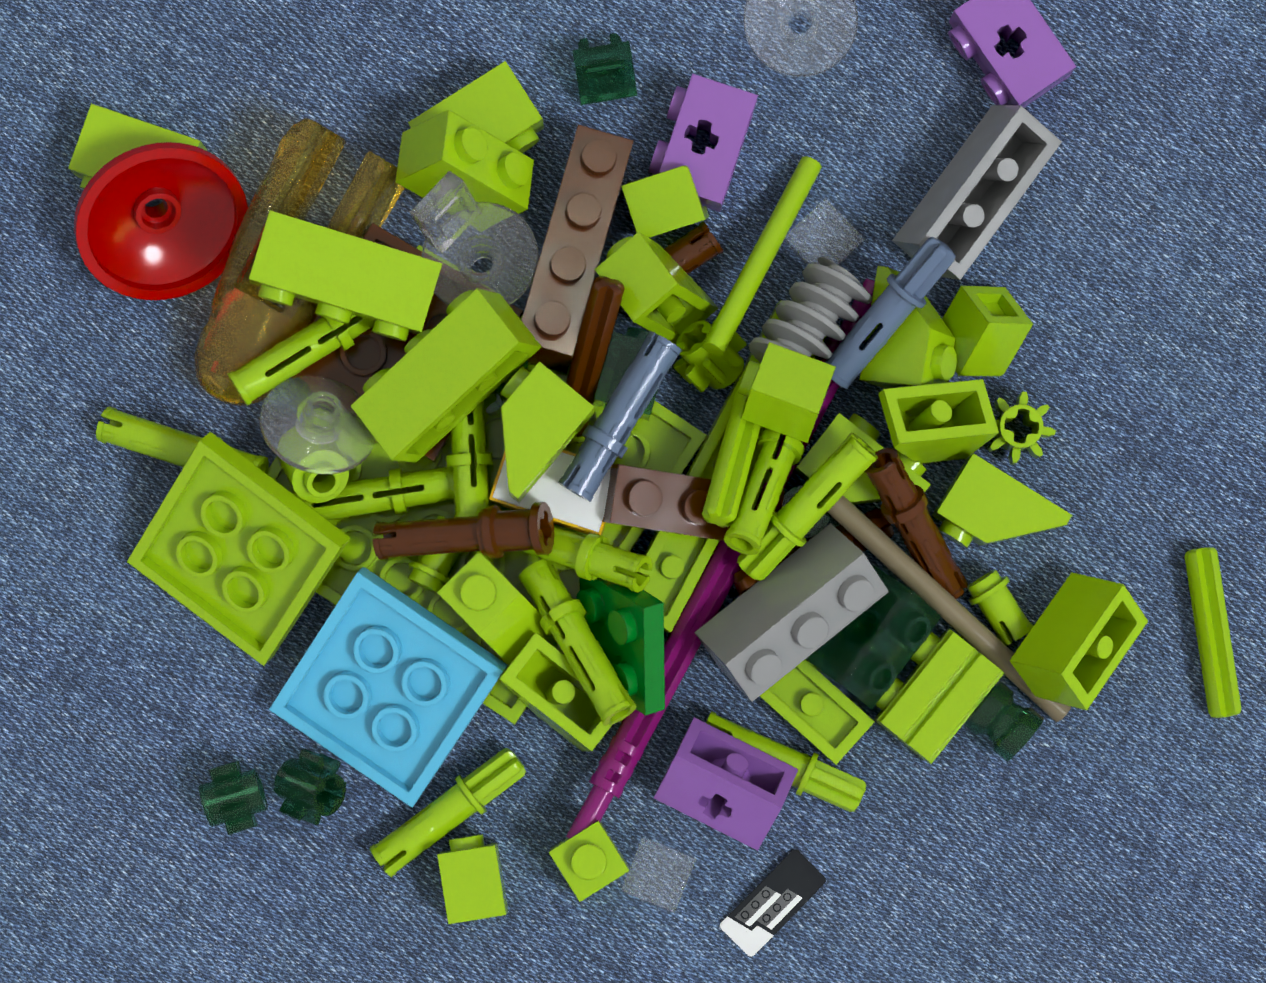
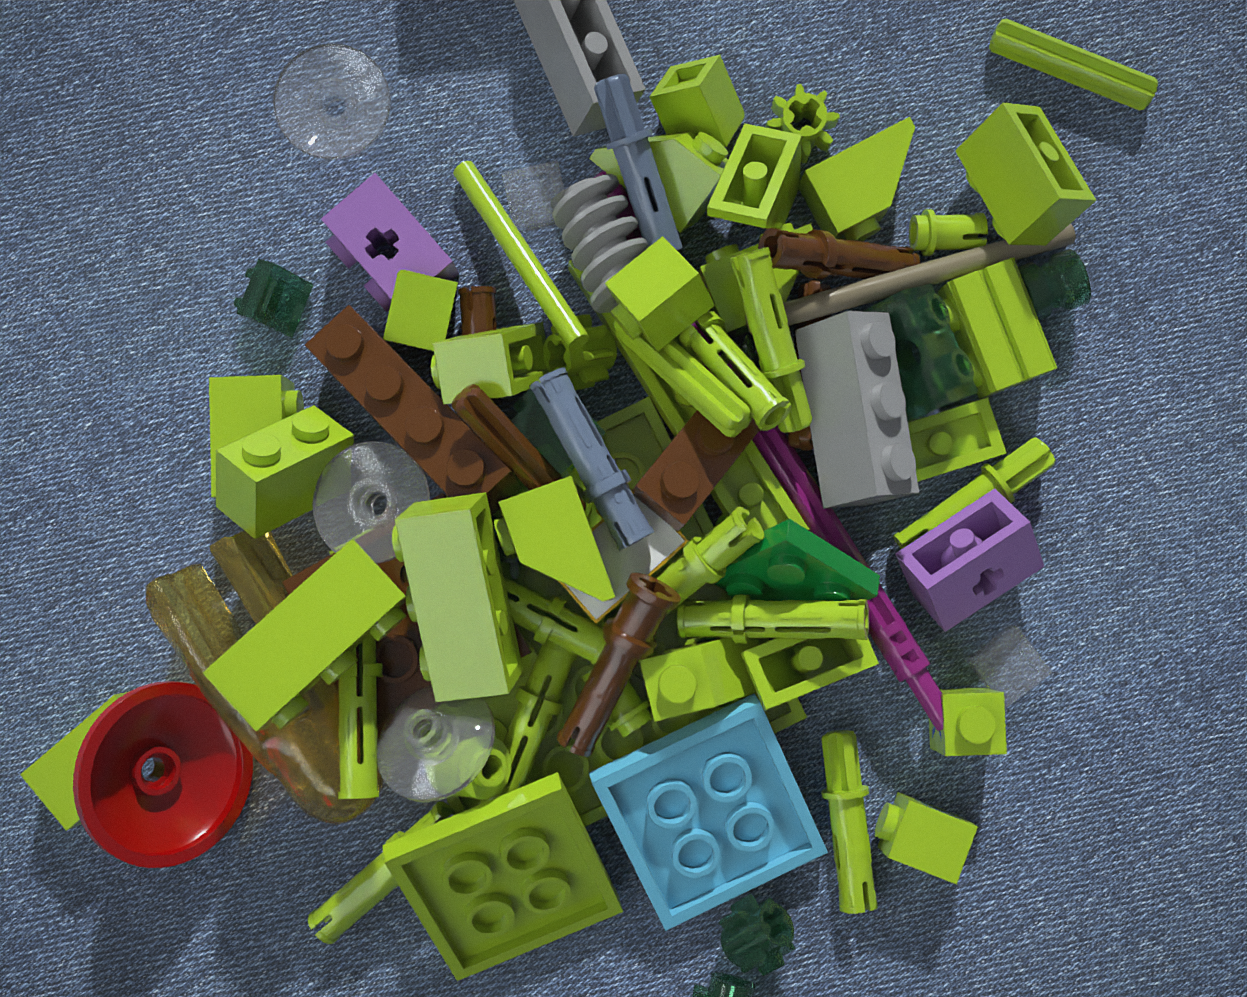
camera: 60 degrees left, 0 degrees up
clear tile [410,171,481,253] -> none
sticker [720,849,826,957] -> none

